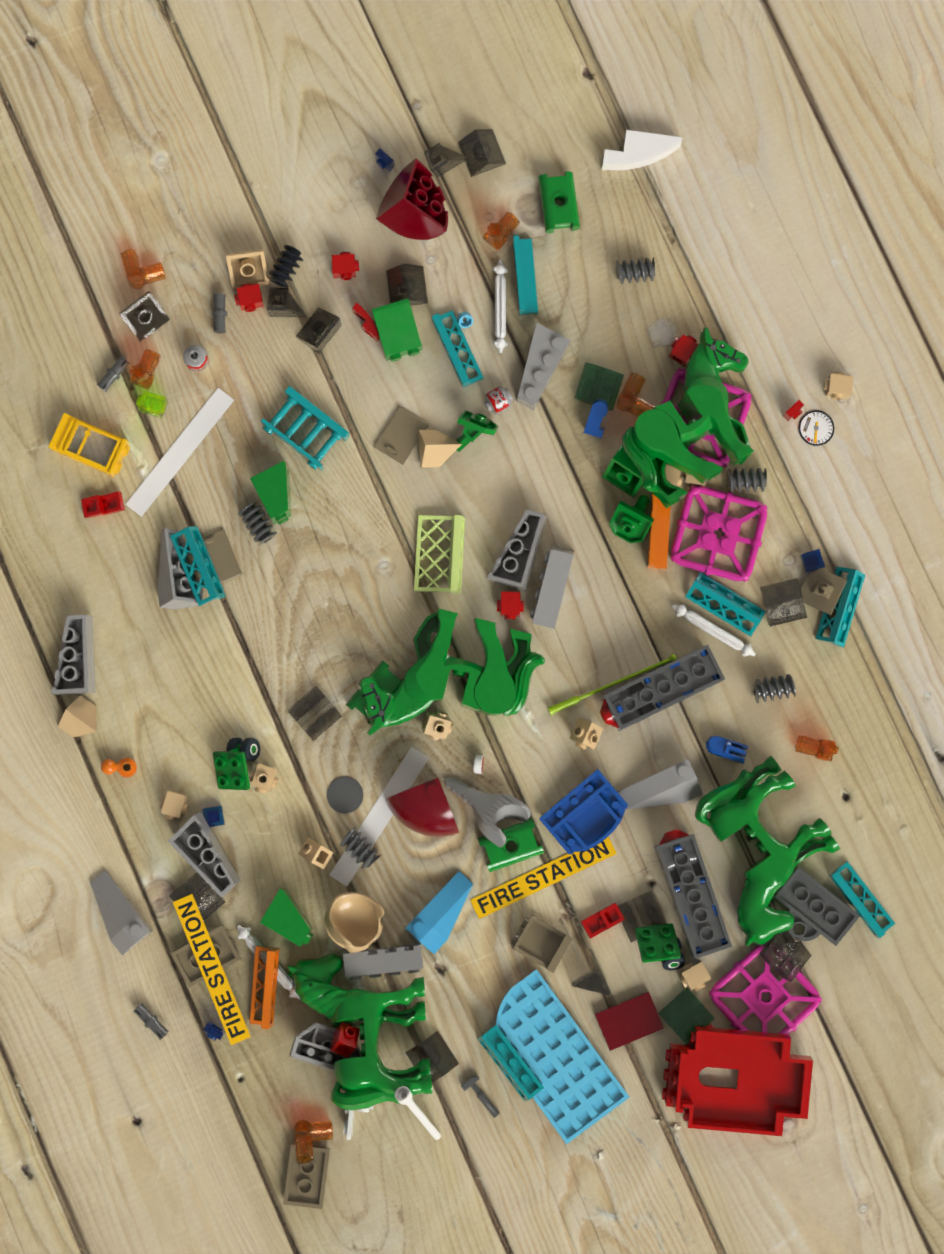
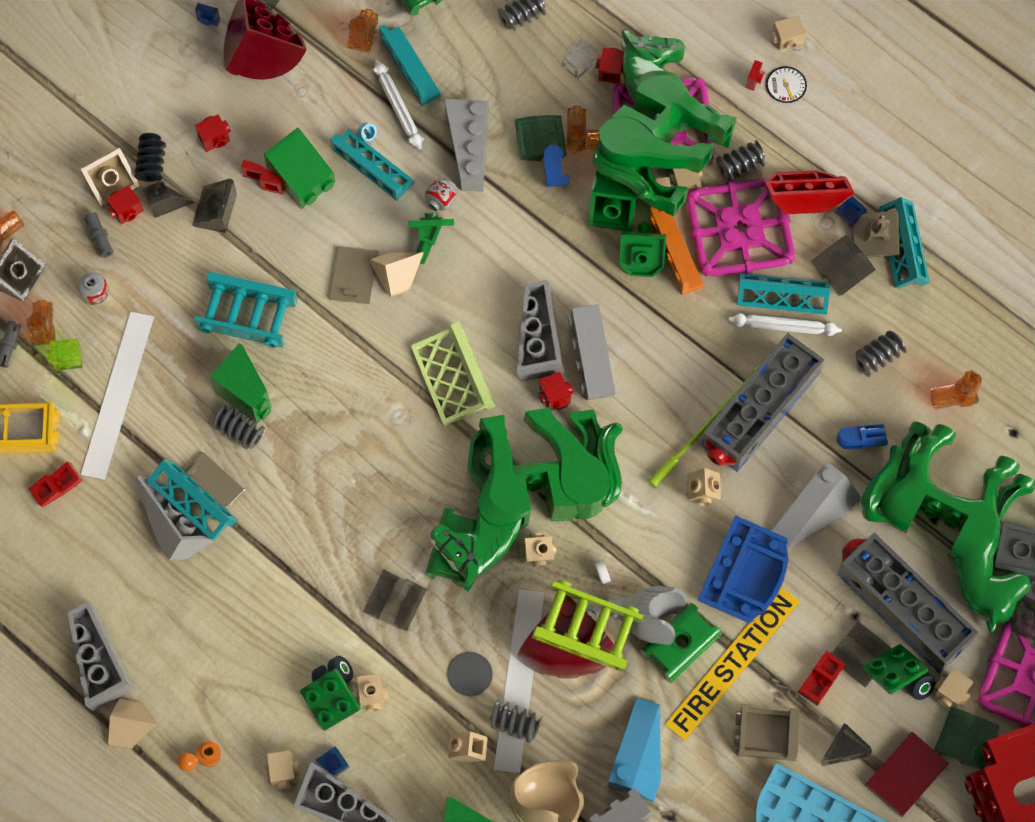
camera: 25 degrees left, 15 degrees down
clear smoke slope [386,263,428,306] -> none
none -> lime fence [531,580,644,672]
none -> red wedge [764,170,854,215]

